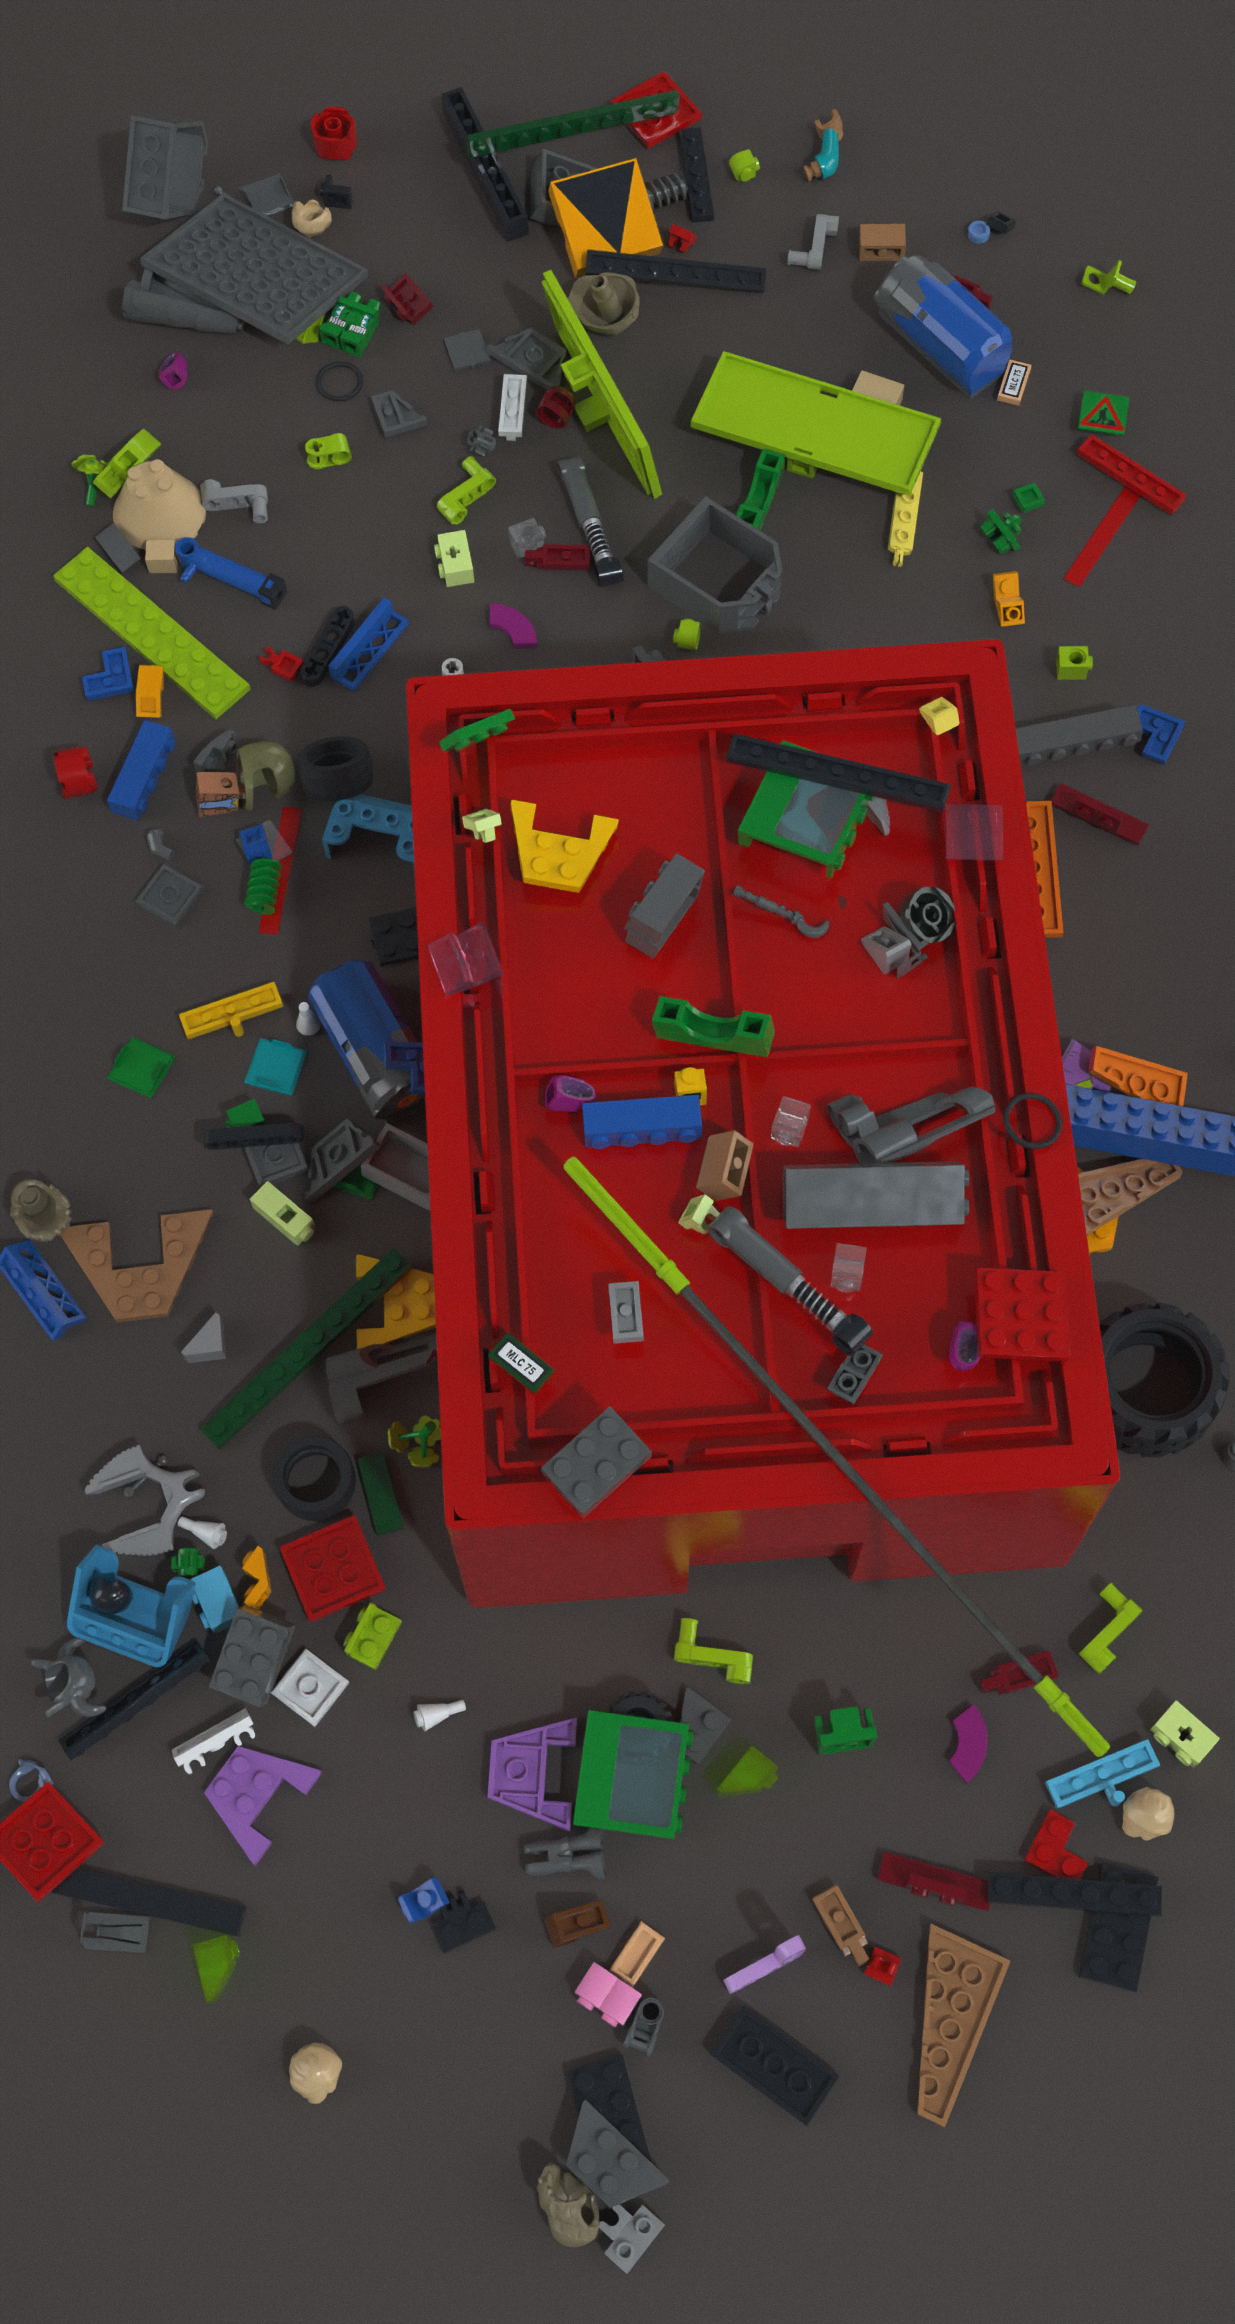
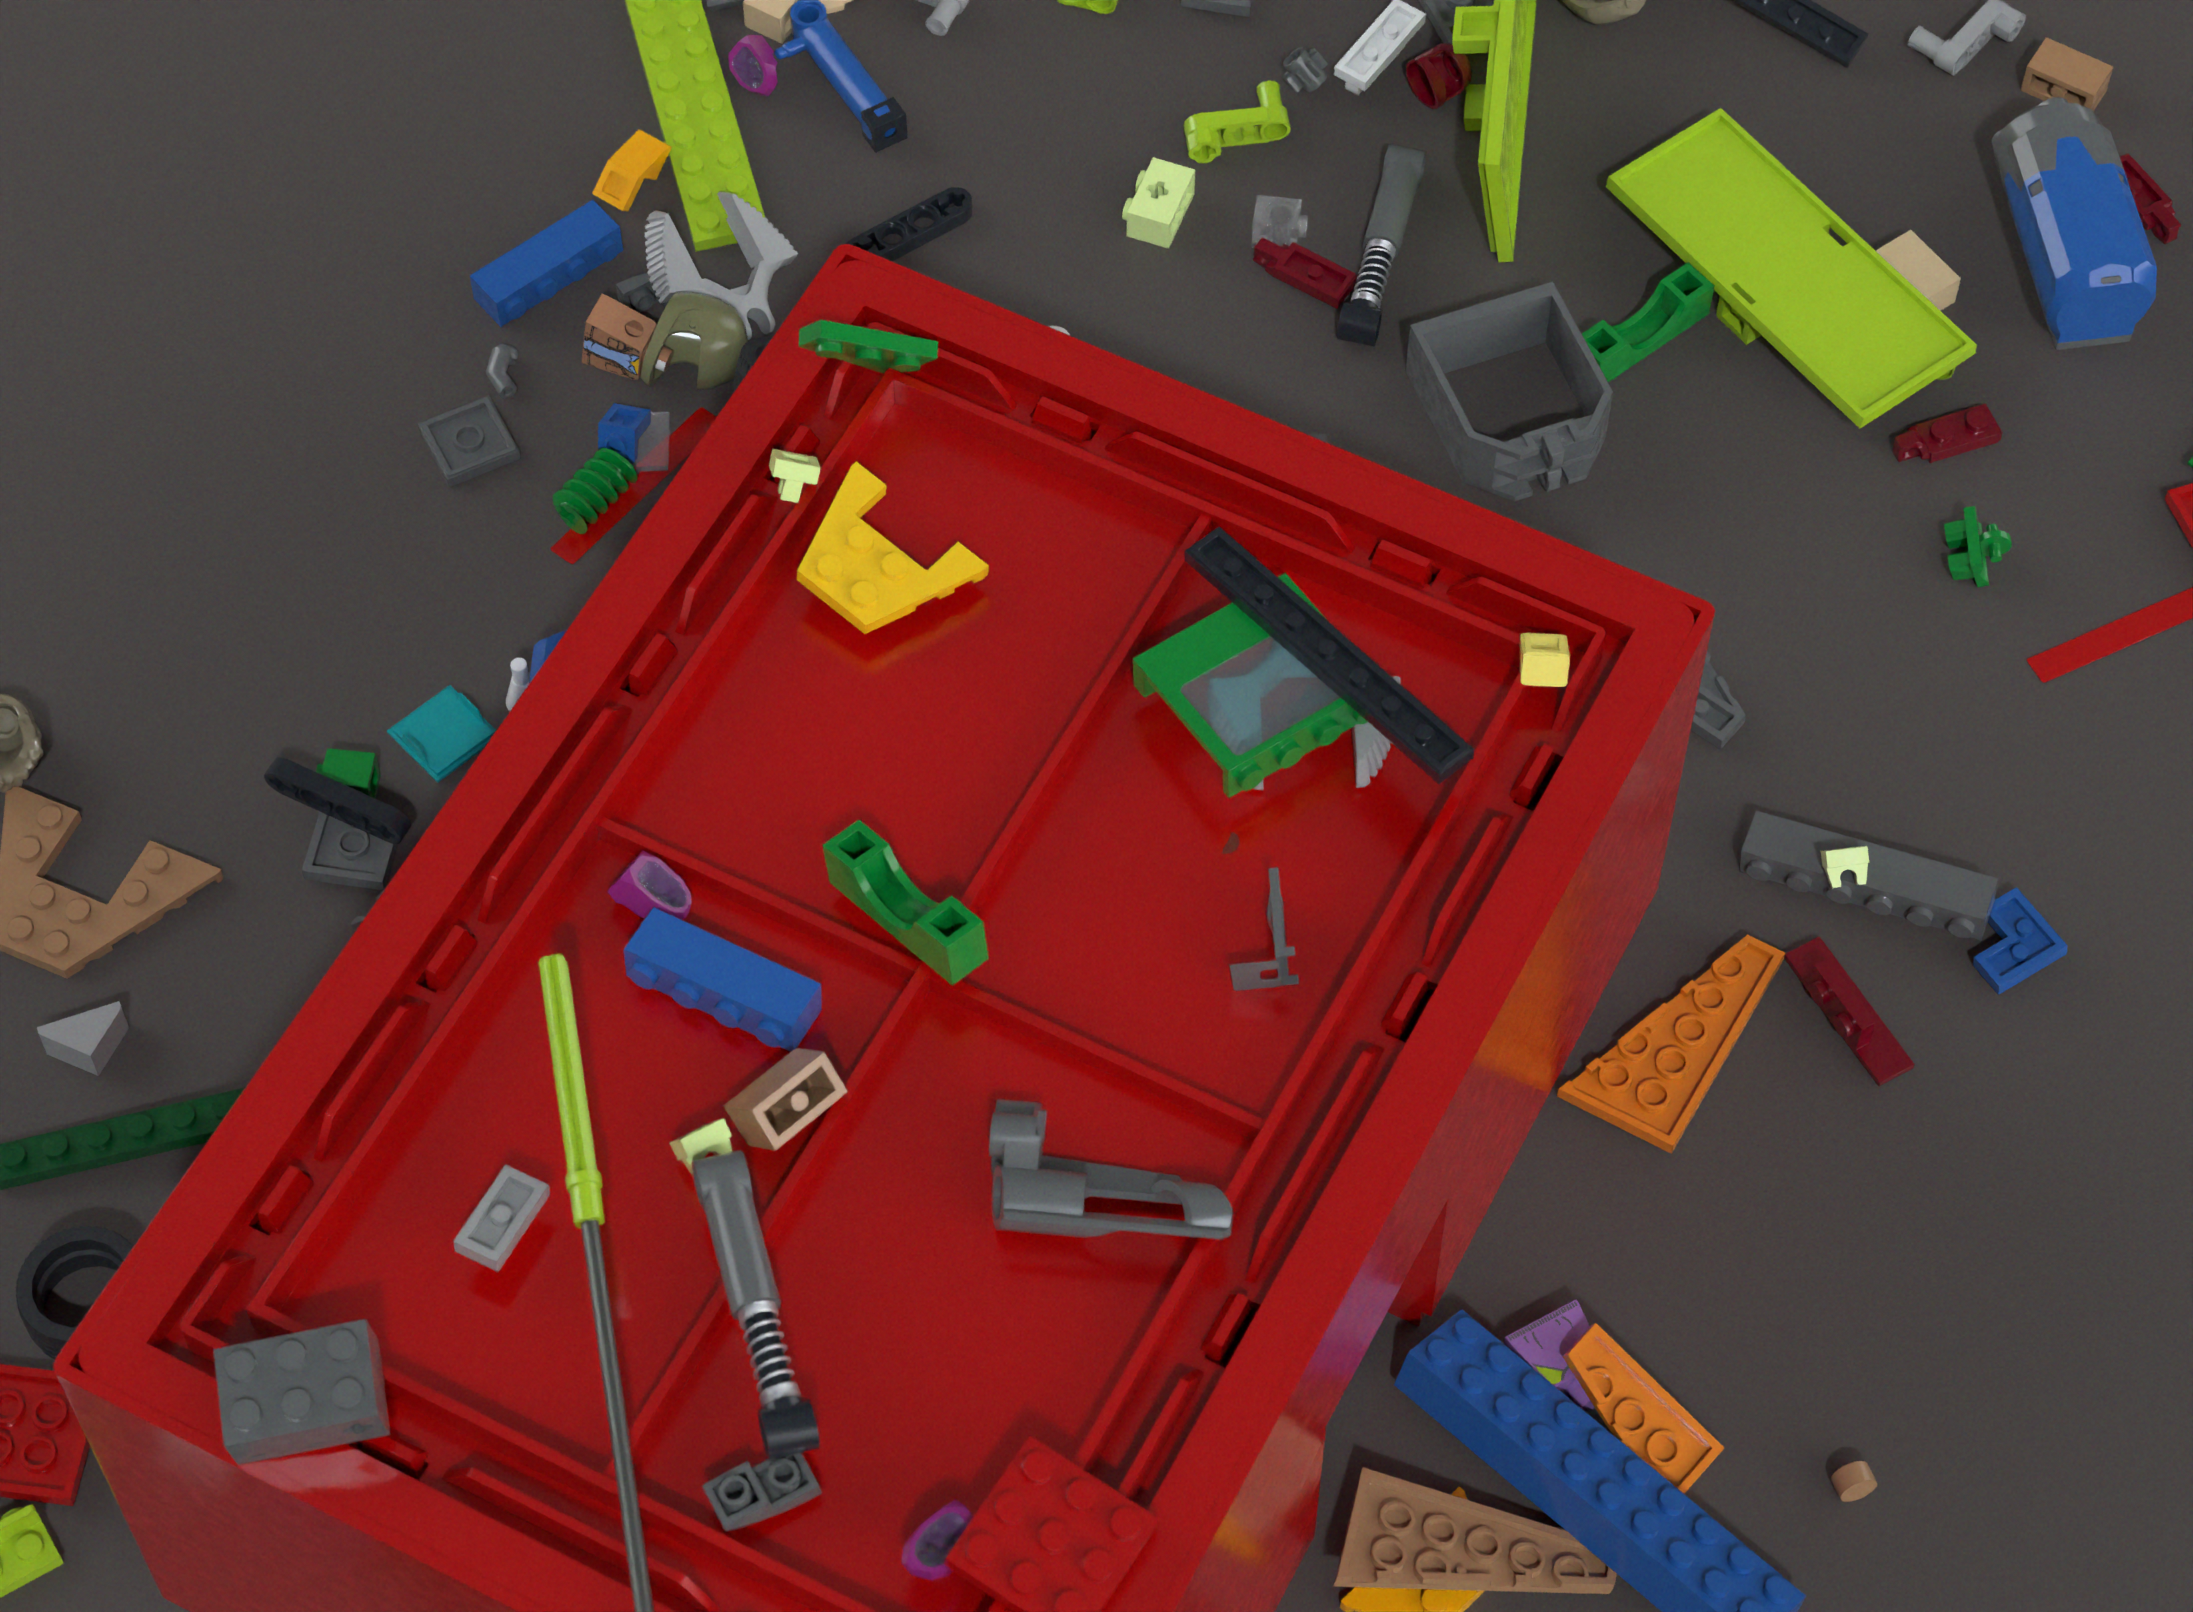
camera: 30 degrees right, 10 degrees down
red brick [53,746,98,800] -> none
blue plate [82,647,135,702] -> none
green piece [107,1037,176,1099] -> none
yellow plate [179,982,283,1040] -> none
yellowish green brick [250,1181,315,1246] -> none
red plate [259,647,304,683] -> none
blue fence [328,597,409,692] -> none
clear pink slope [428,922,504,995] -> none
tile [488,1333,554,1395] -> none
magenta tile [490,603,537,648] -> none
dark grey piece [625,853,705,959] -> none
lime plate [673,619,700,651] -> none
yellow brick [674,1067,707,1106] -> none
dark grey piece [732,885,830,938] -> none
clear brick [771,1096,811,1147] -> none
dark grey brick [783,1161,969,1229] -> none
clear brick [830,1243,867,1293] -> none
light grey slope [861,926,911,975] -> none
light yellow plate [887,471,923,567] -> none
pearl dark grey cylinder [898,887,955,944] -> none
clear pink slope [945,804,1003,861] -> none
light orange slope [993,571,1025,627] -> none
tile [997,360,1032,406] -> none
black piece [1003,1093,1062,1149] -> none
green plate [1013,482,1045,514] -> none
lime brick [1056,646,1093,680] -> none
none -> light grey piece [645,191,798,340]
none -> magenta rock [728,35,778,96]
none -> yellowish green tile [1821,846,1870,888]
none -> dark red hinge [1892,403,2003,463]

